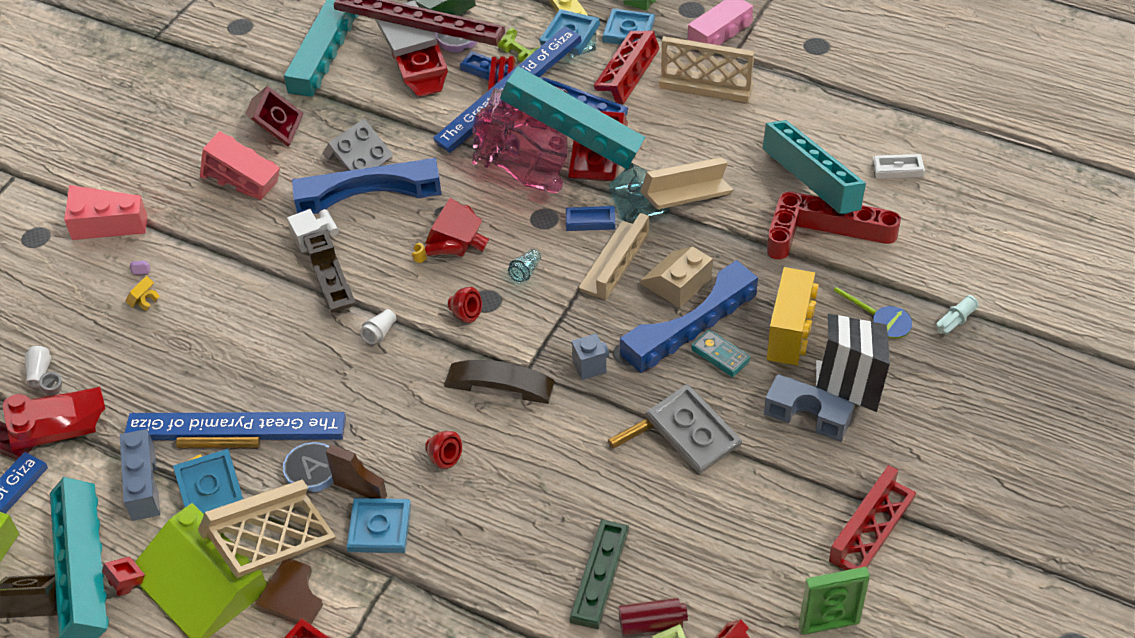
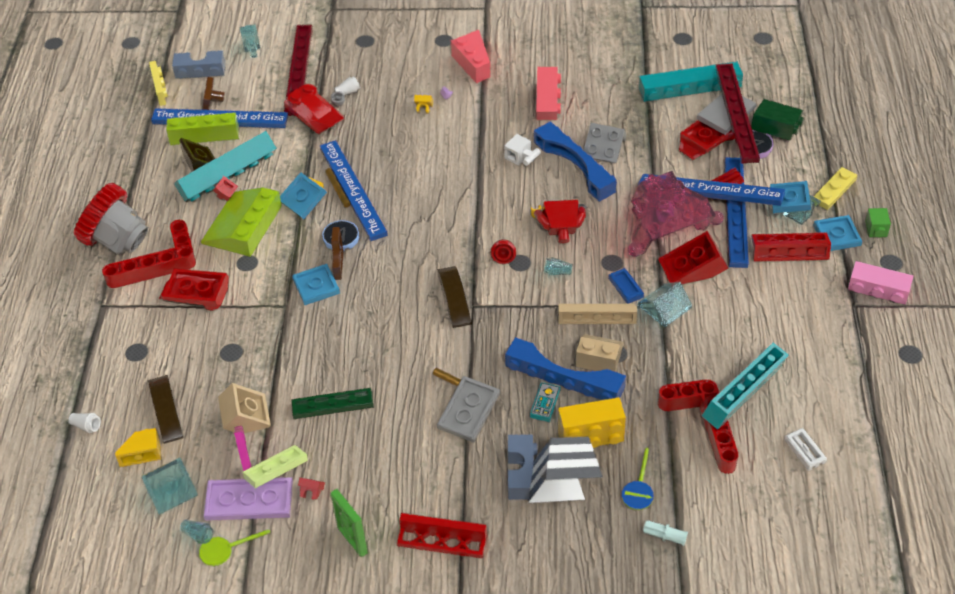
camera: 65 degrees right, 0 degrees up
sand blue arch [120,429,160,521] -> none
tan fence [198,480,336,578] -> none
dark red slope [245,86,304,146] -> none
reddish brown tile [255,558,323,624] -> none
dark brown slope [303,230,356,313] -> none
white cone [360,309,396,344] -> none
red brick [425,431,462,469] -> none
lime piece [497,28,541,63] -> none
teal brick [499,66,645,170] -> none
sand blue brick [572,333,609,380] -> none
dark red brick [618,598,688,636] -> none
tan panel [640,157,733,209] -> none
tan fence [659,36,754,103] -> none

